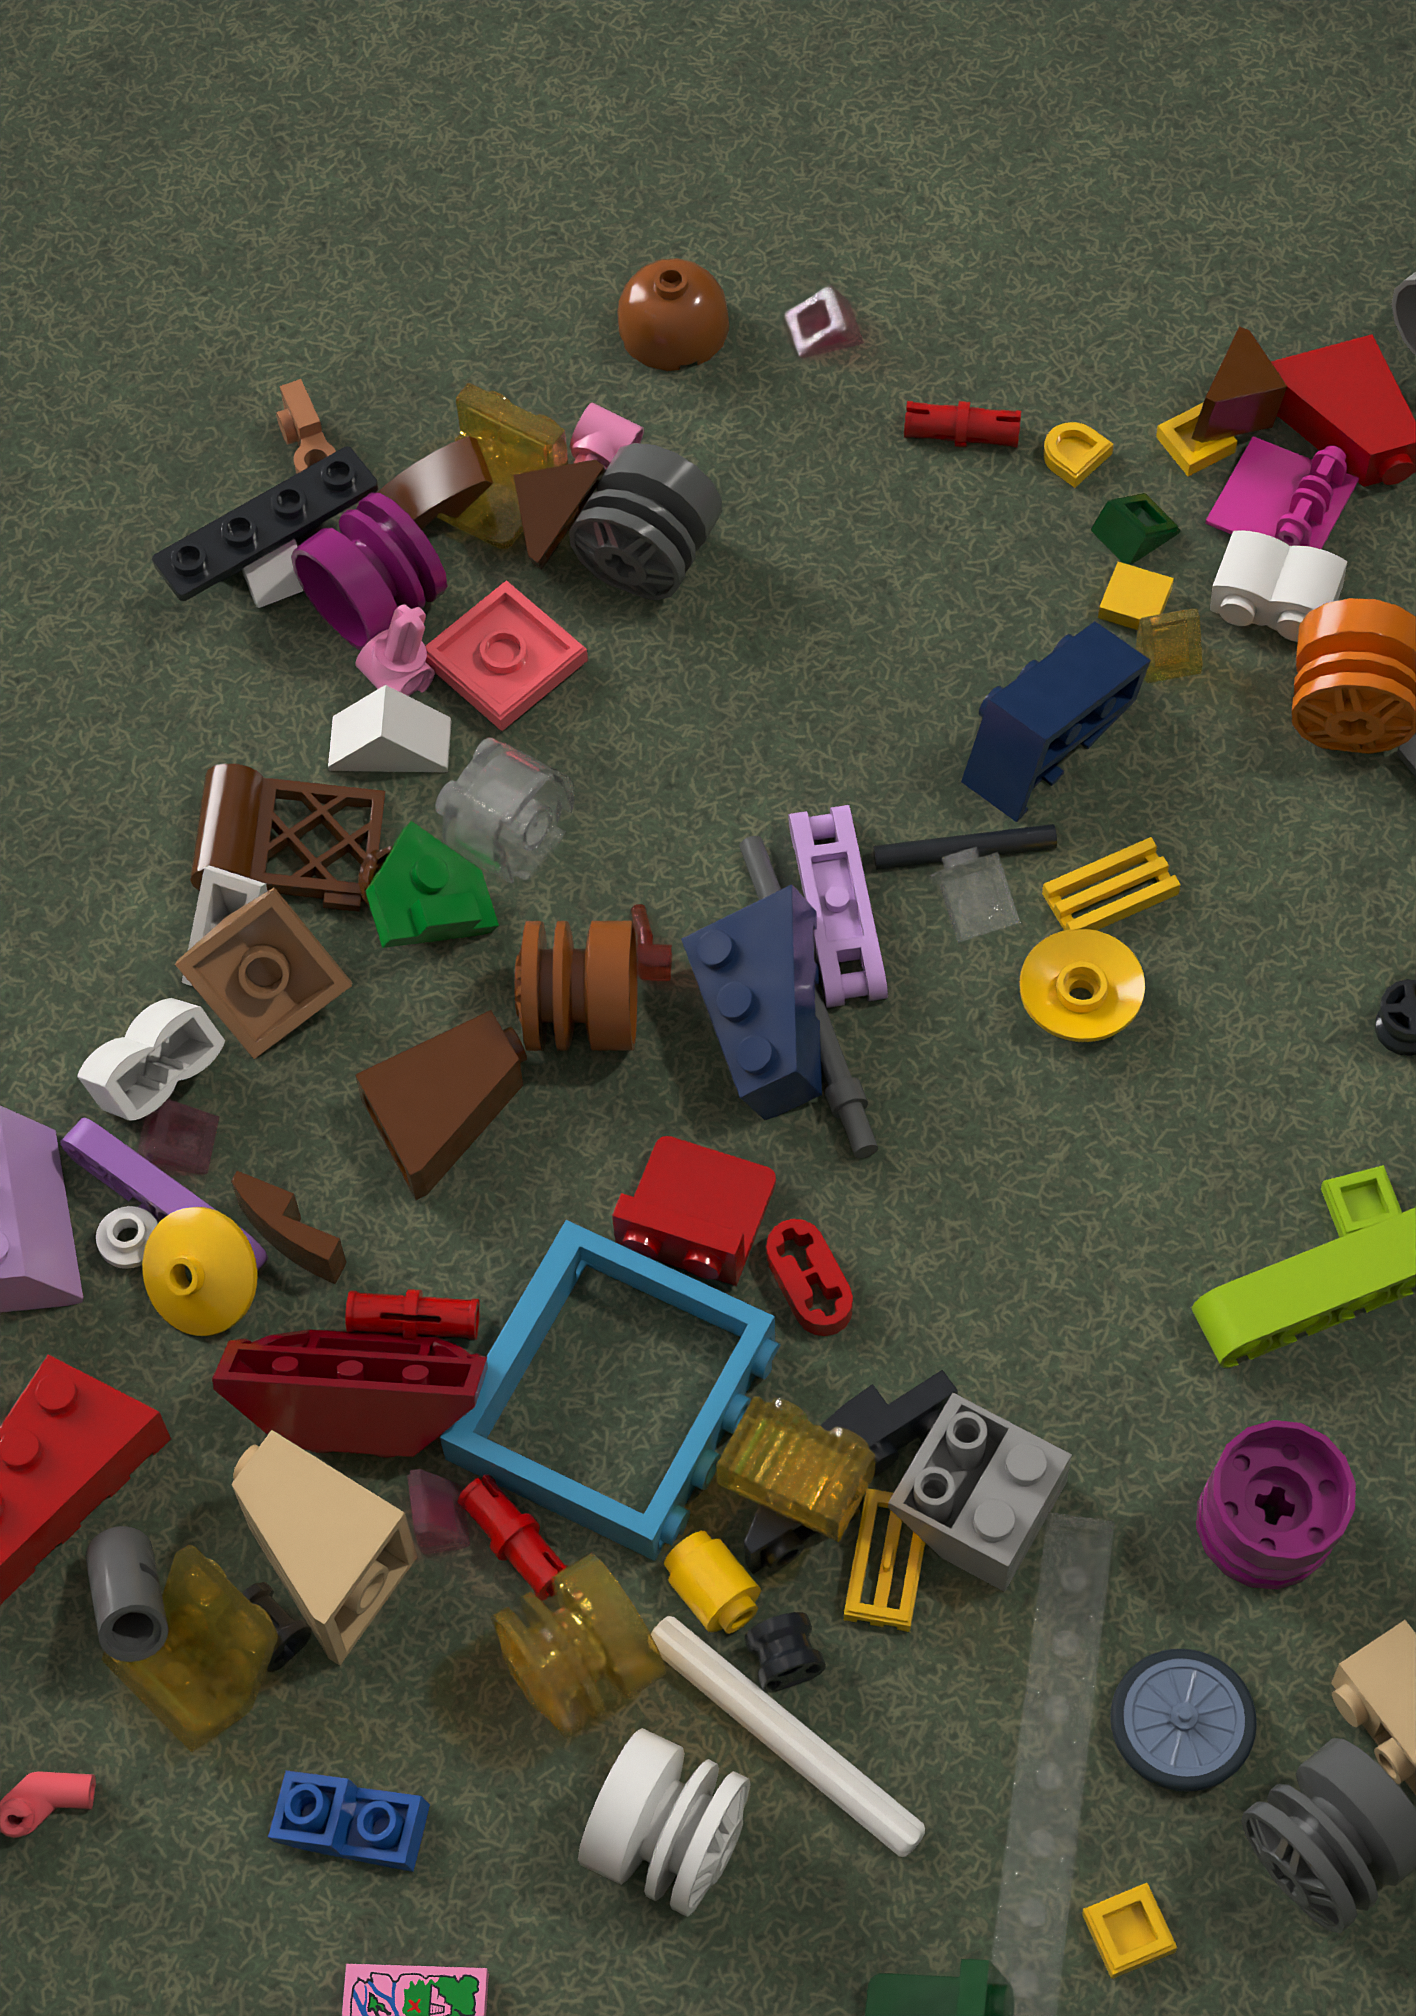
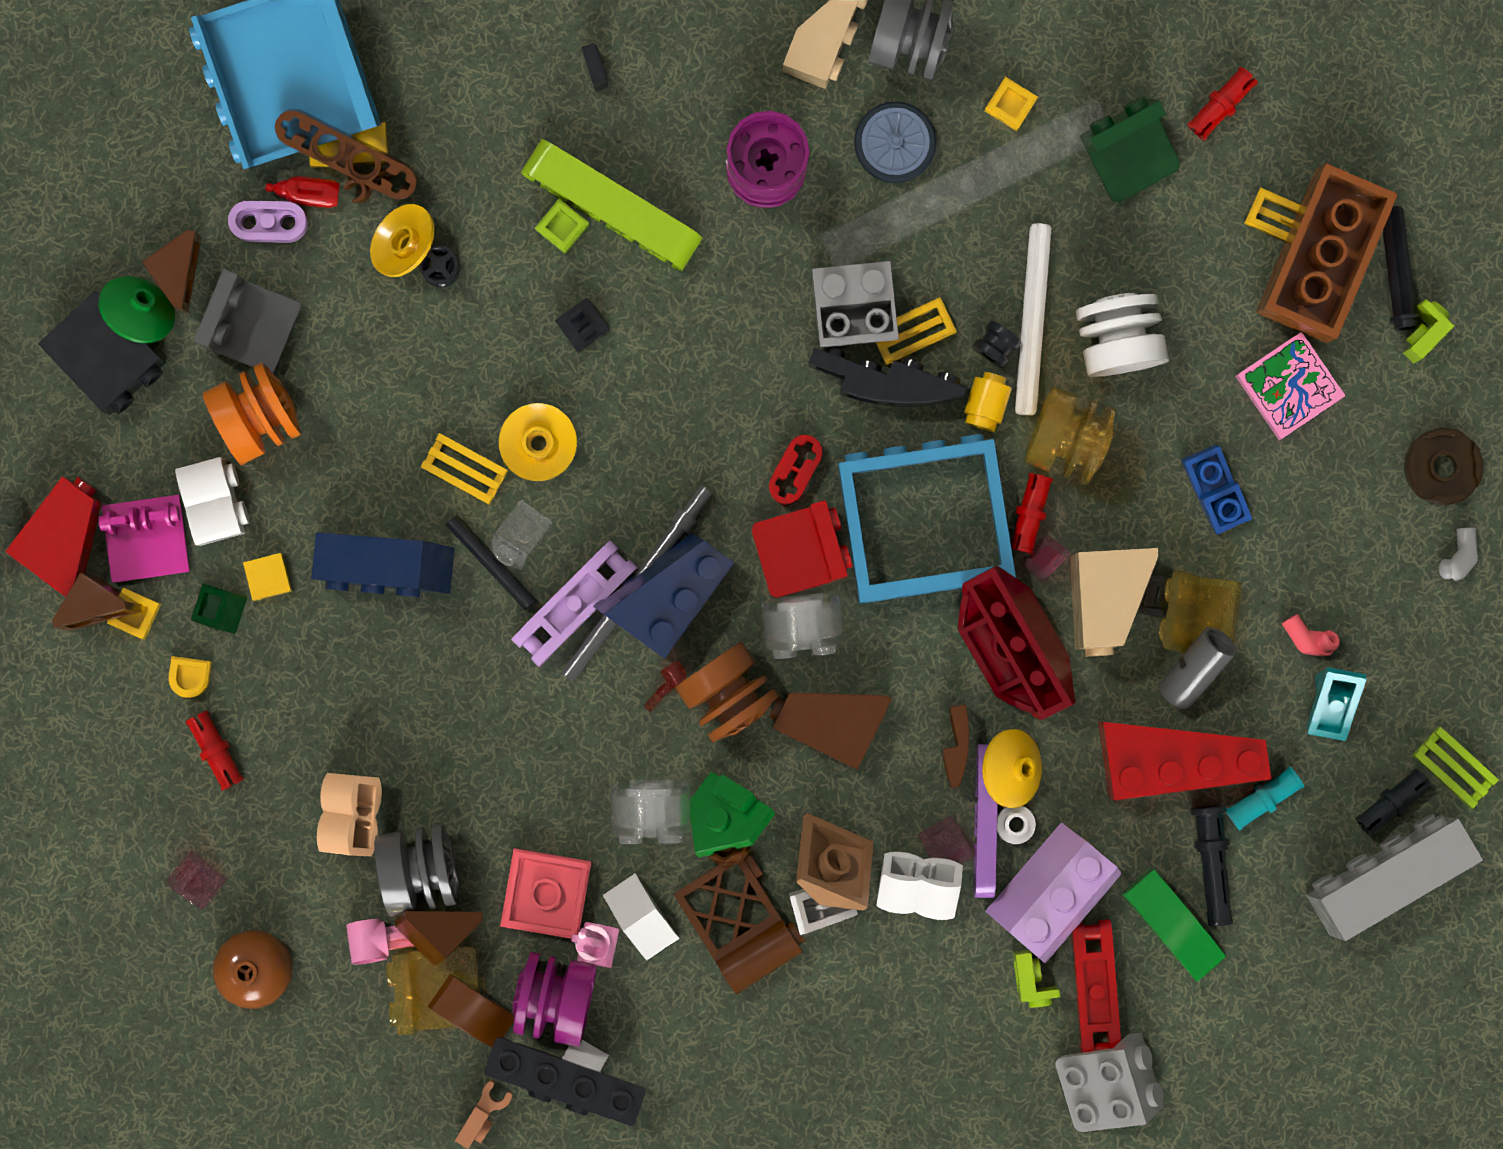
camera: 130 degrees left, 25 degrees up
red pin [345,1289,480,1340] -> none
clear yellow brick [716,1397,875,1542] -> none
clear yellow slope [1135,608,1203,683] -> none
none -> light nougat brick [317,773,382,856]
none -> black tile [555,298,610,353]
none -> clear brick [761,593,844,659]

